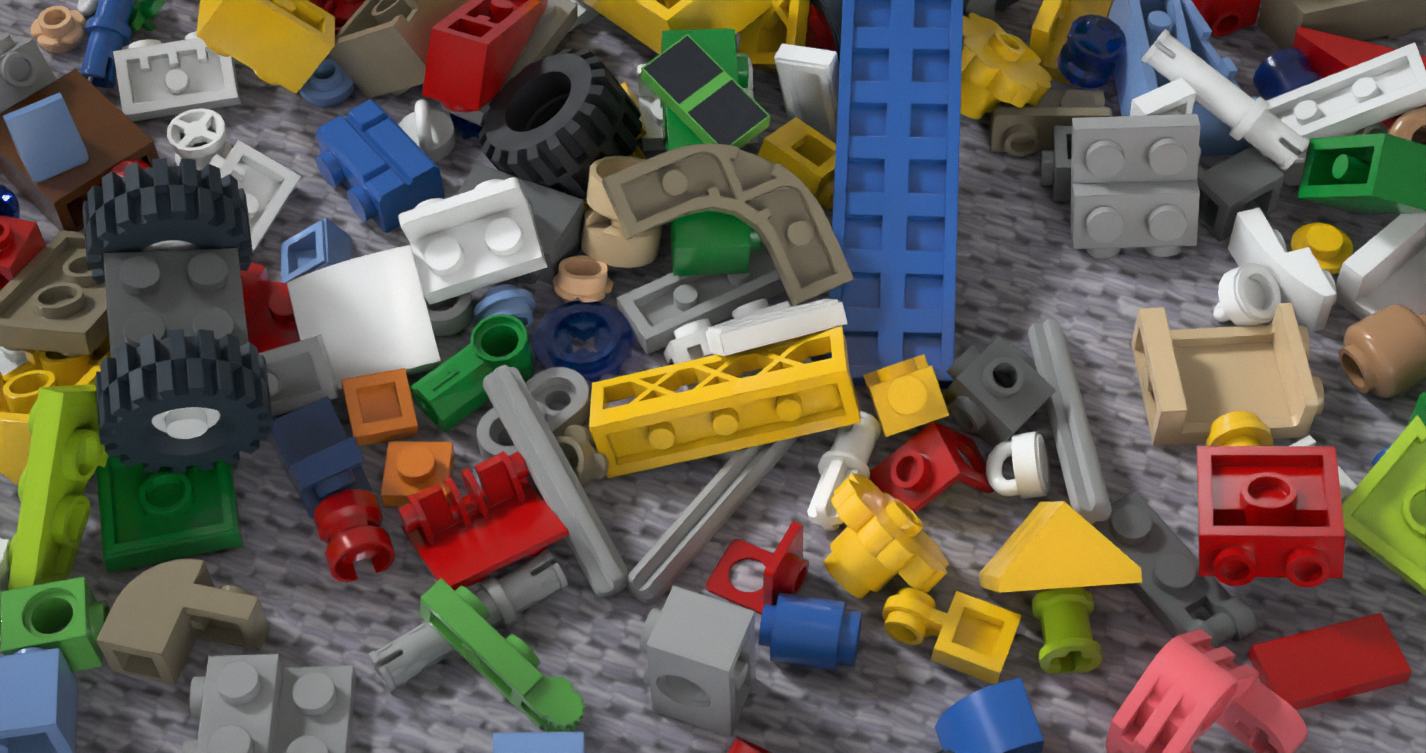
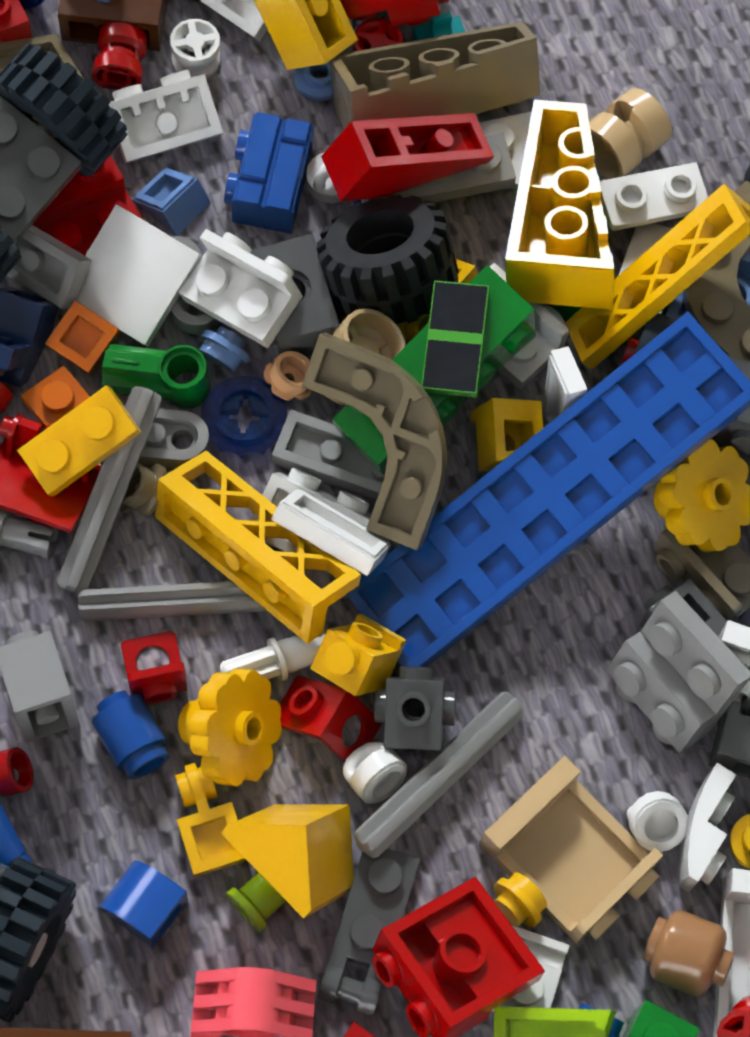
camera: 40 degrees right, 15 degrees up
none -> yellow plate [17,385,142,497]

